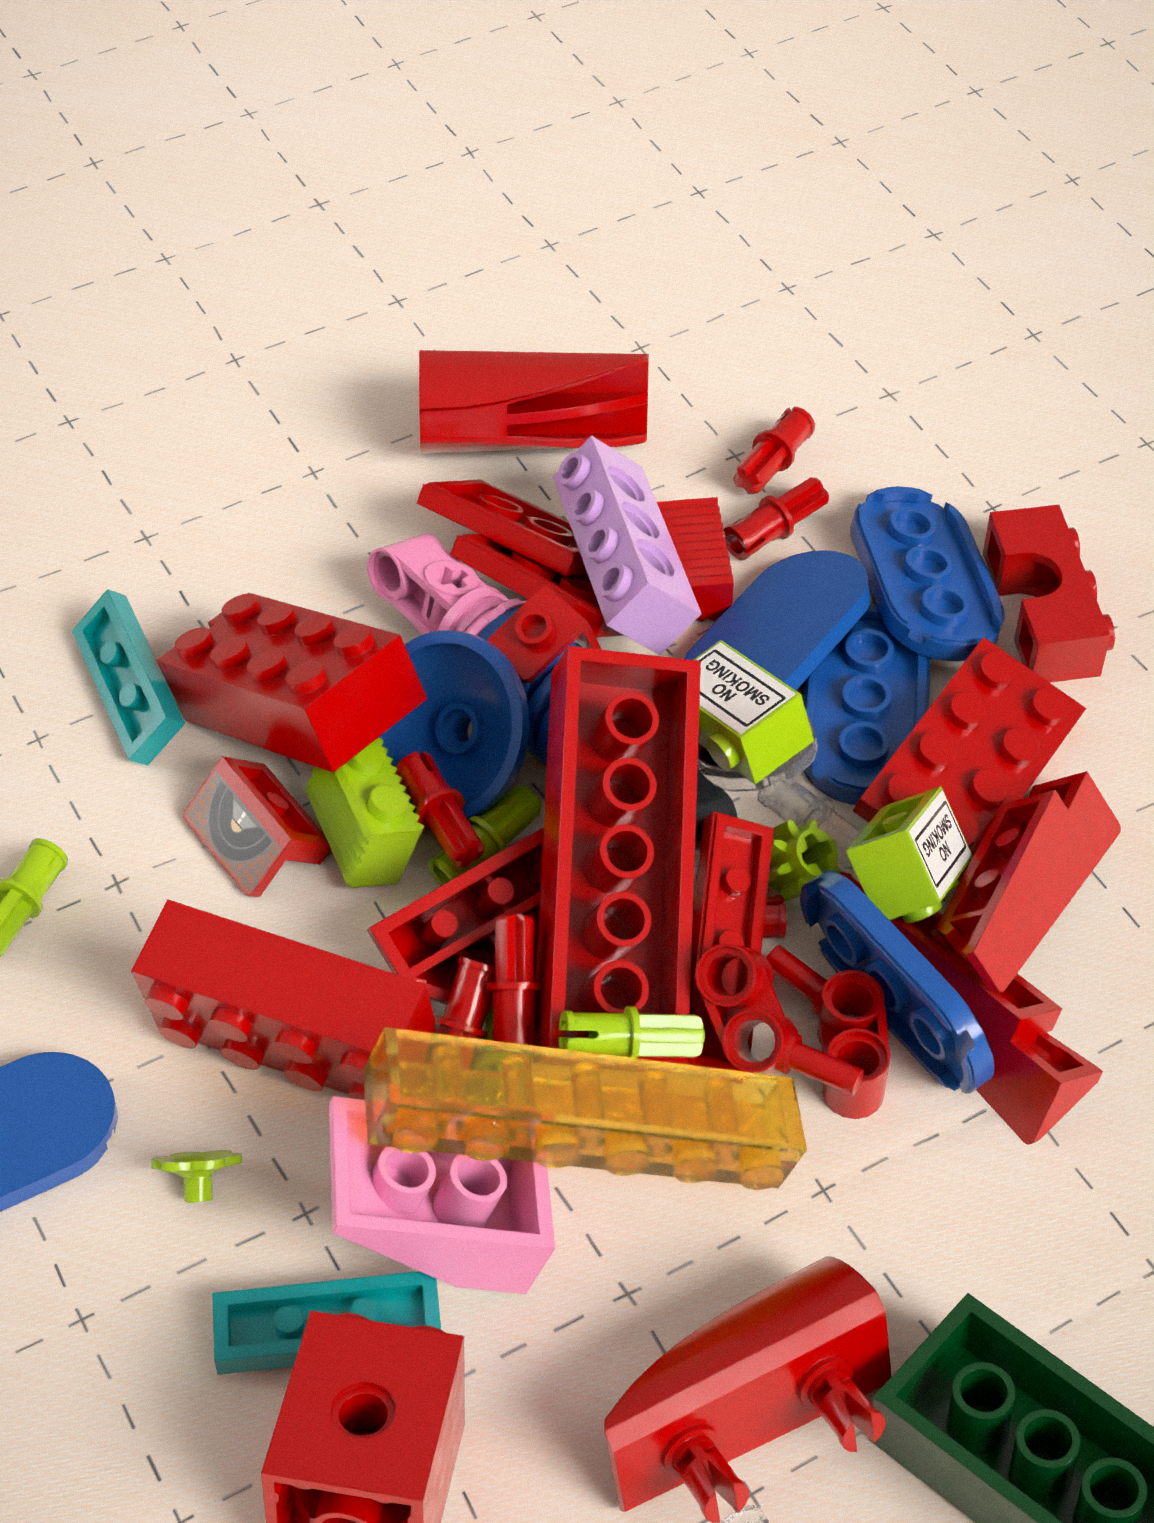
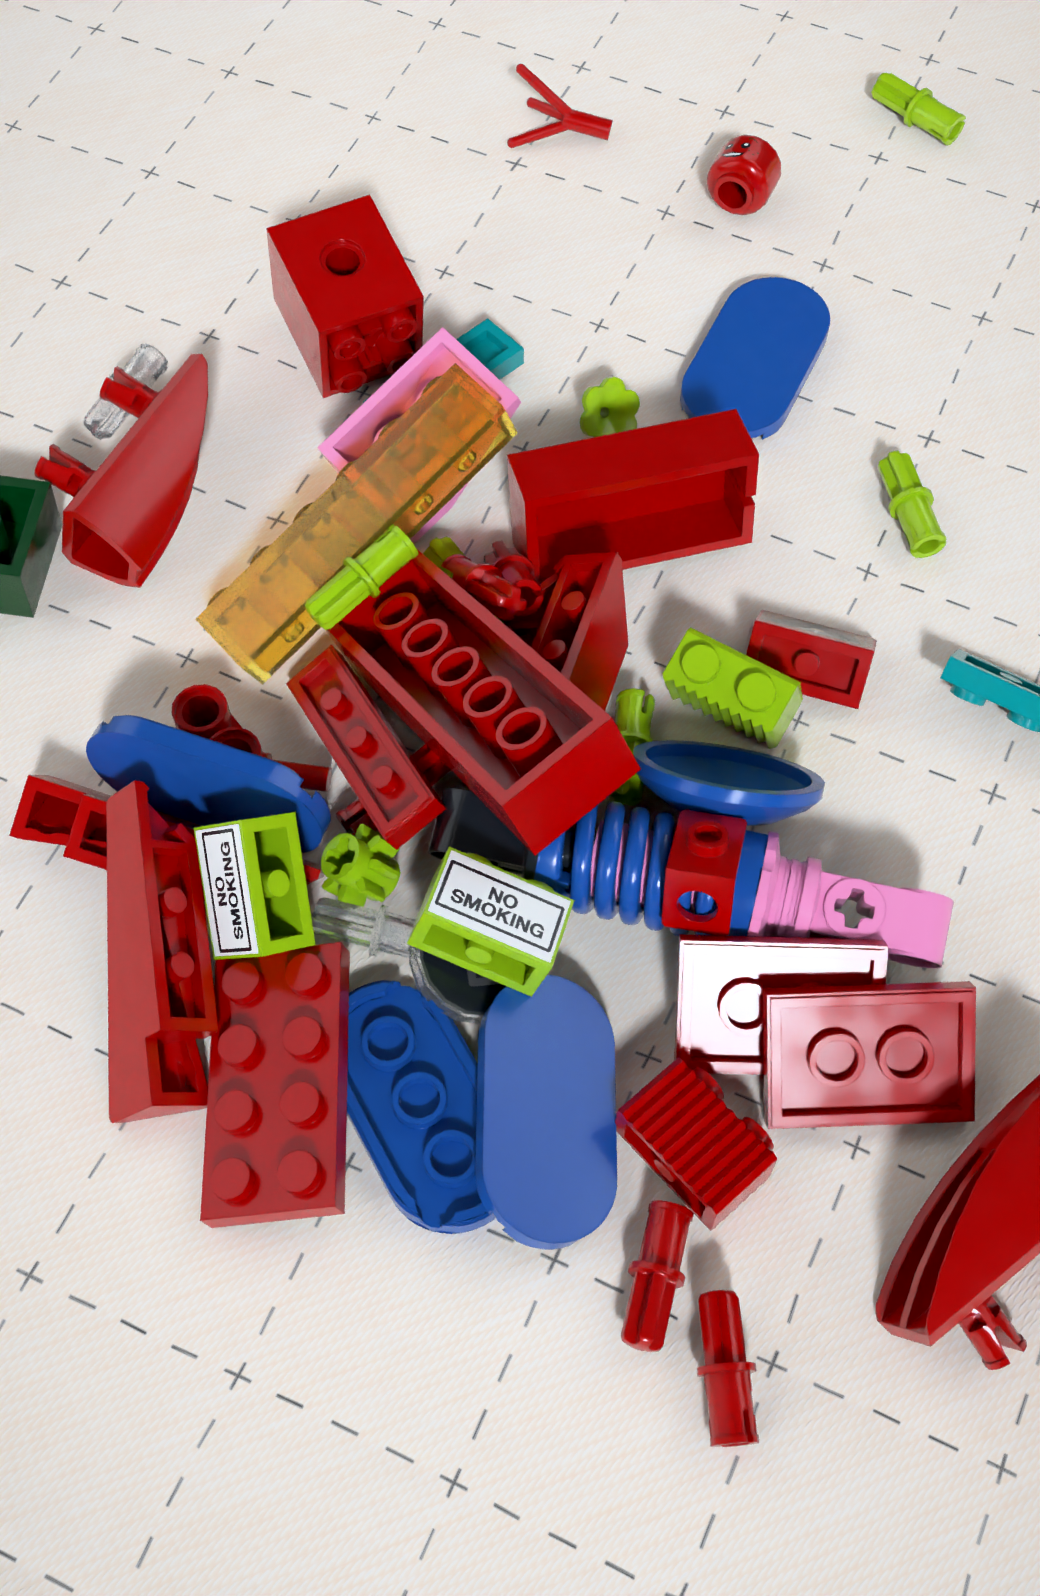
camera: 145 degrees right, 10 degrees up
red piece [156,593,427,773] -> none
red axle [395,751,484,868] -> none
lavender brick [553,435,702,655] -> none
red beam [695,943,864,1096] -> none
blue tile [850,486,1005,661] -> none
red arch [982,504,1115,683] -> none

